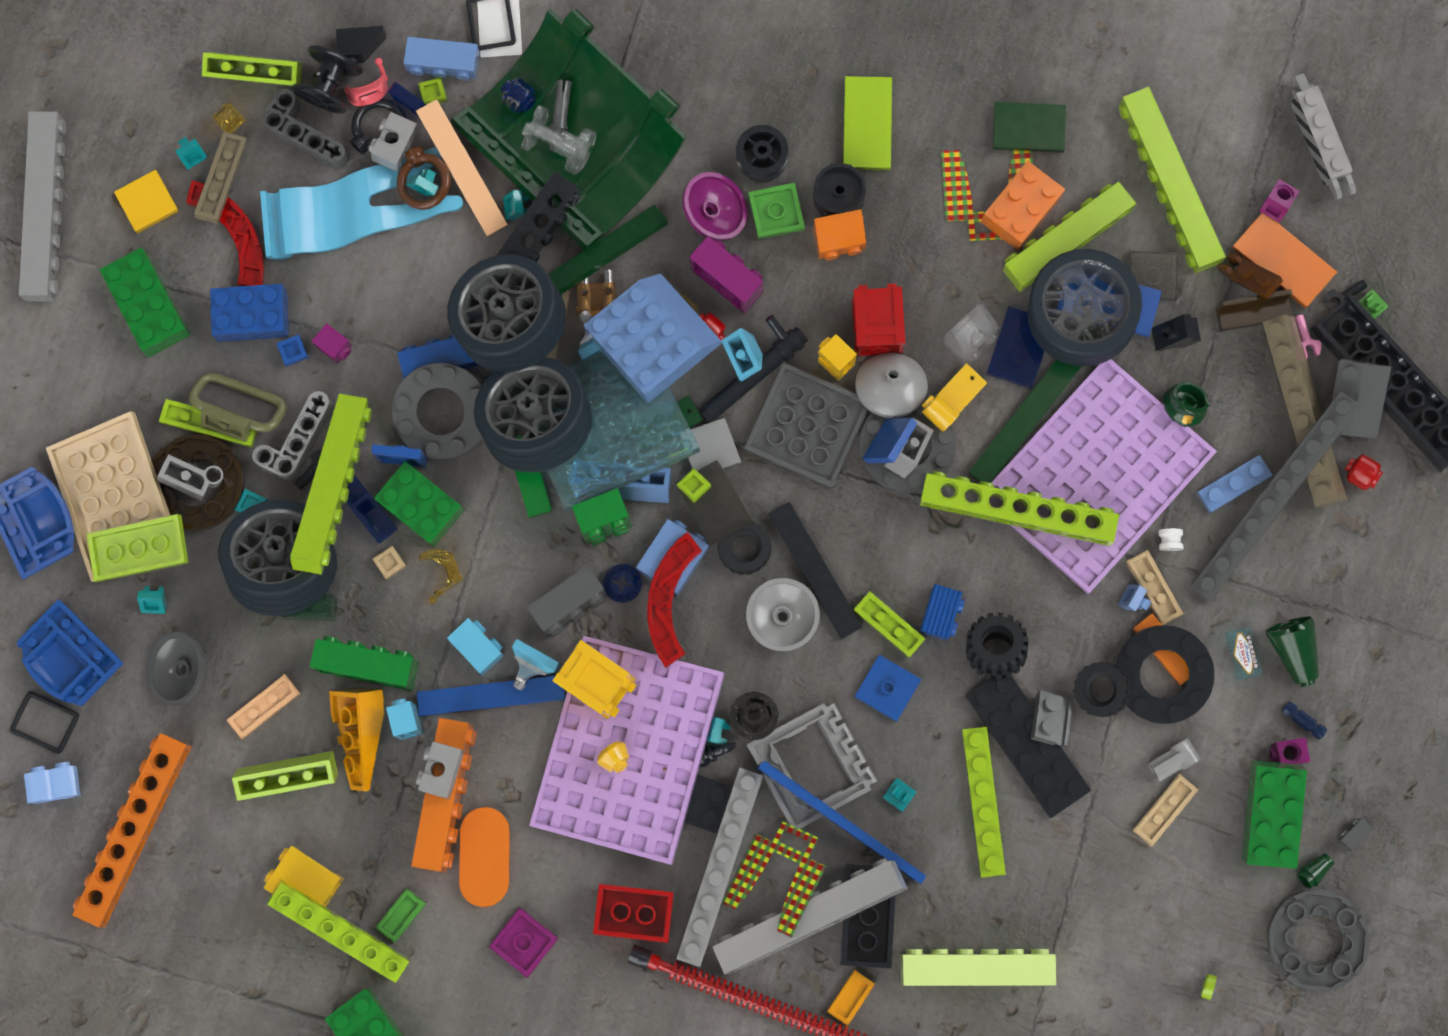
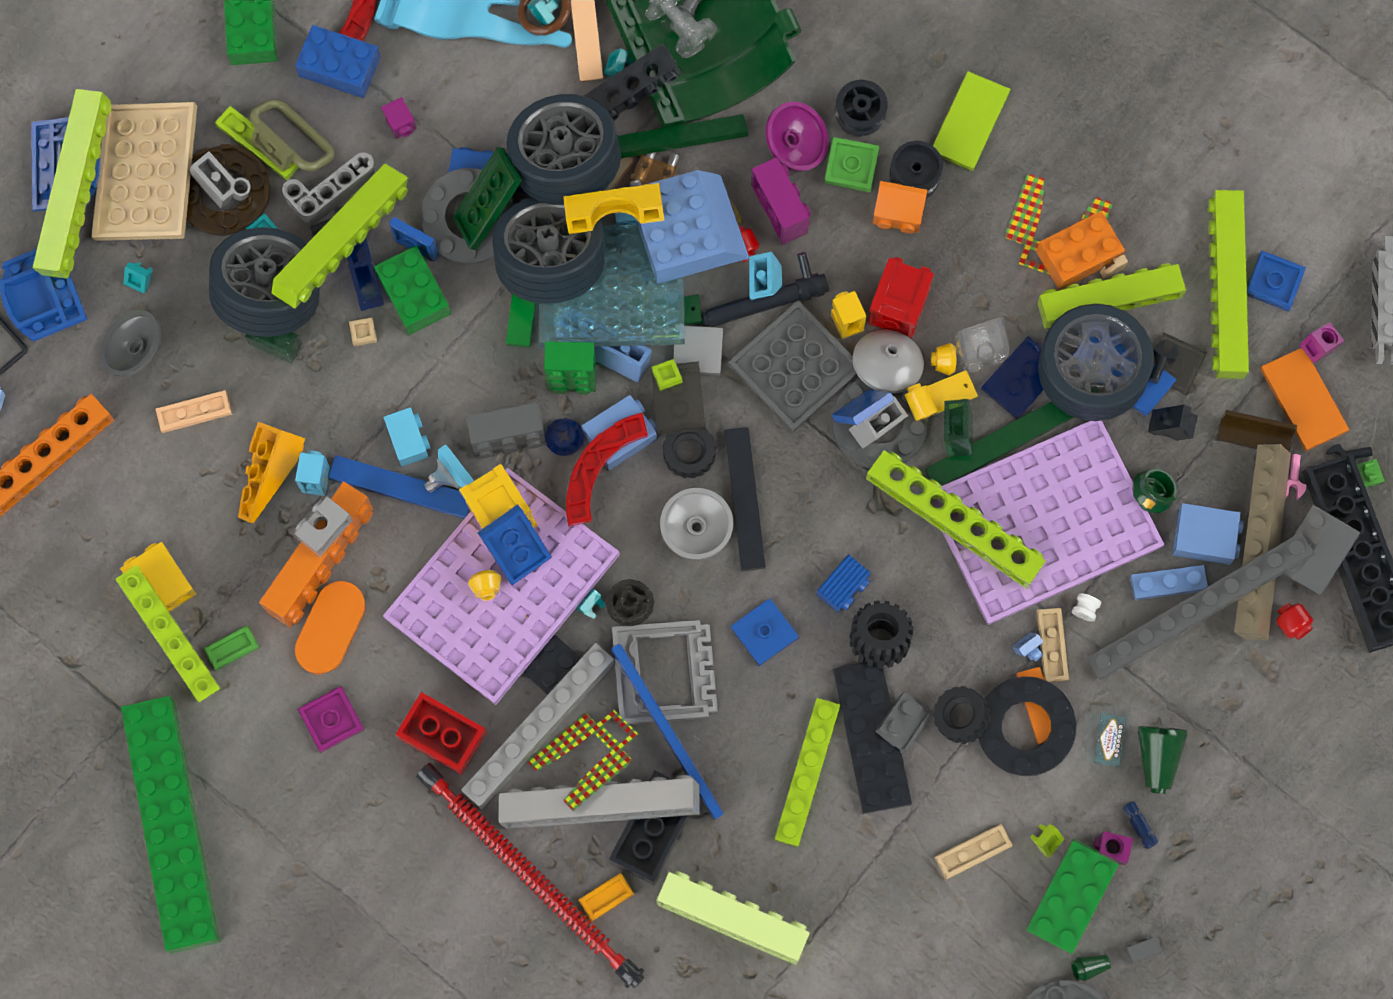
camera: 20 degrees right, 5 degrees down
lime plate [87,514,189,582] -> none
lime brick [232,751,338,801] -> none
blue plate [276,334,309,367] -> none
green brick [309,636,419,691] -> none
clear yellow helmet [419,549,463,604] -> none
black bar [699,743,737,767] -> none
lime plate [853,591,925,658] -> none
teal tile [882,778,917,812] -> none
dark green tile [993,102,1066,153] -> none
light grey piece [1148,738,1201,782] -> none
reddish brown hinge [1217,252,1283,299] -> none
none -> lime brick [33,89,111,279]
none -> dark green tile [453,147,522,250]
none -> blue tile [477,504,552,585]
none -> yellow arch [563,183,664,234]
none -> yellow cone [931,343,956,376]
none -> clear green brick [944,399,973,457]
none -> lime tile [1030,823,1064,858]
none -> tan tile [1100,255,1128,279]
none -> black bar [1149,340,1178,384]
none -> medium blue brick [1172,503,1243,565]
none -> blue tile [1247,250,1306,312]

